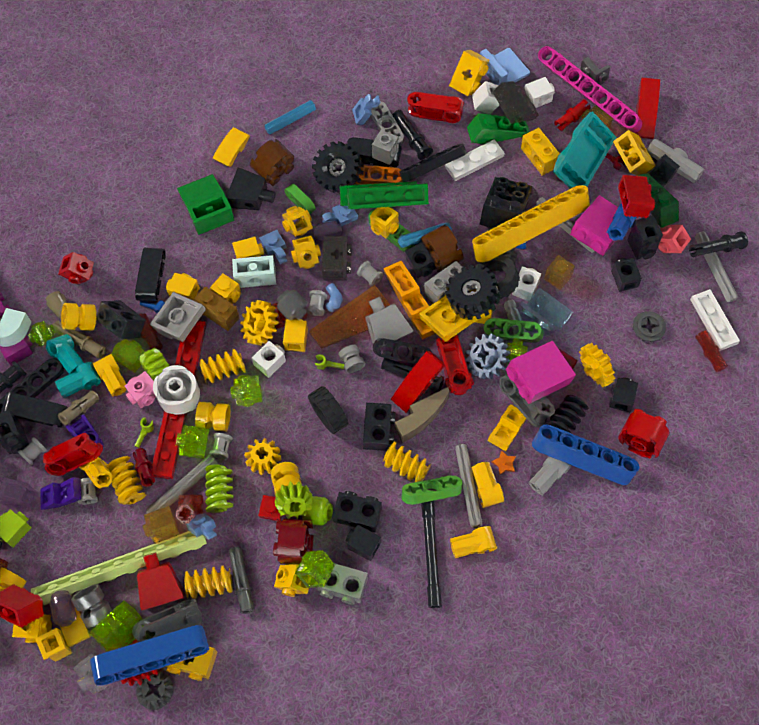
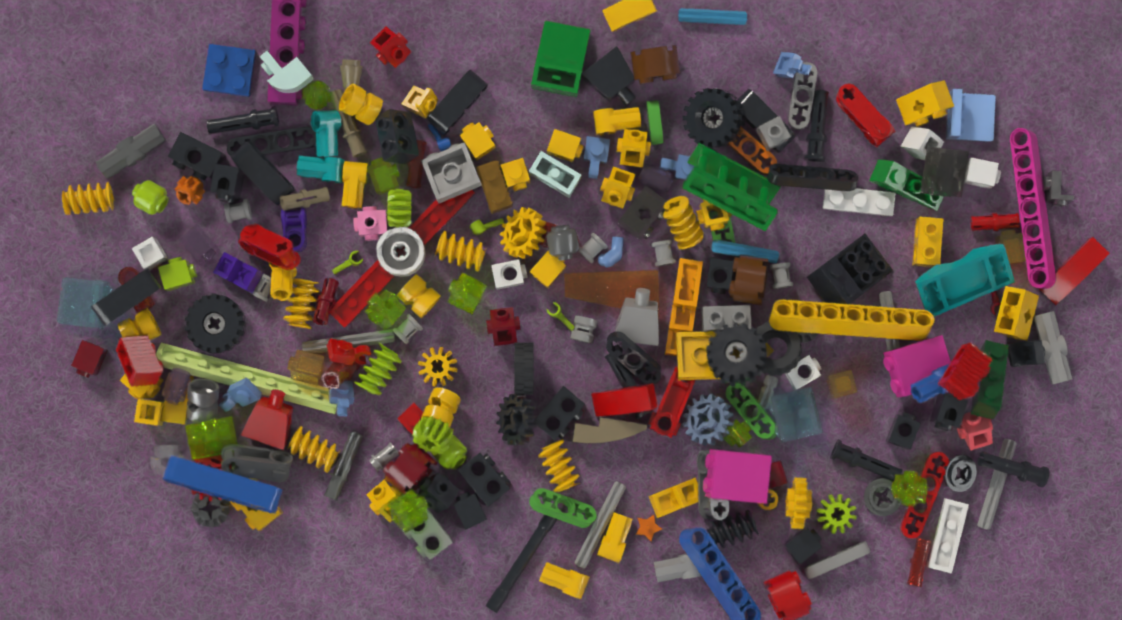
camera: 30 degrees right, 20 degrees up
none -> black bush [184,294,246,354]
none -> medium blue plate [219,378,262,412]
none -> red plate [327,338,371,366]
none -> light grey pin [369,442,400,471]
none -> yellow bracket [401,86,438,118]
none -> black brick [416,473,460,513]
none -> lime hand [470,218,504,235]
none -> dark red brick [486,307,521,346]
none -> black gear [496,394,537,445]
none -> yellow piece [593,107,641,135]
none -> yellow piece [663,196,704,249]
none -> yellow bush [757,489,778,510]
none -> light grey bush [770,263,794,289]
none -> light grey beam [803,541,871,579]
none -> lime gear [816,494,857,534]
none -> black pin [830,439,903,483]
none -> clear neon green brick [891,471,928,506]
none -> red beam [900,452,949,539]
none -> gear [942,454,977,492]

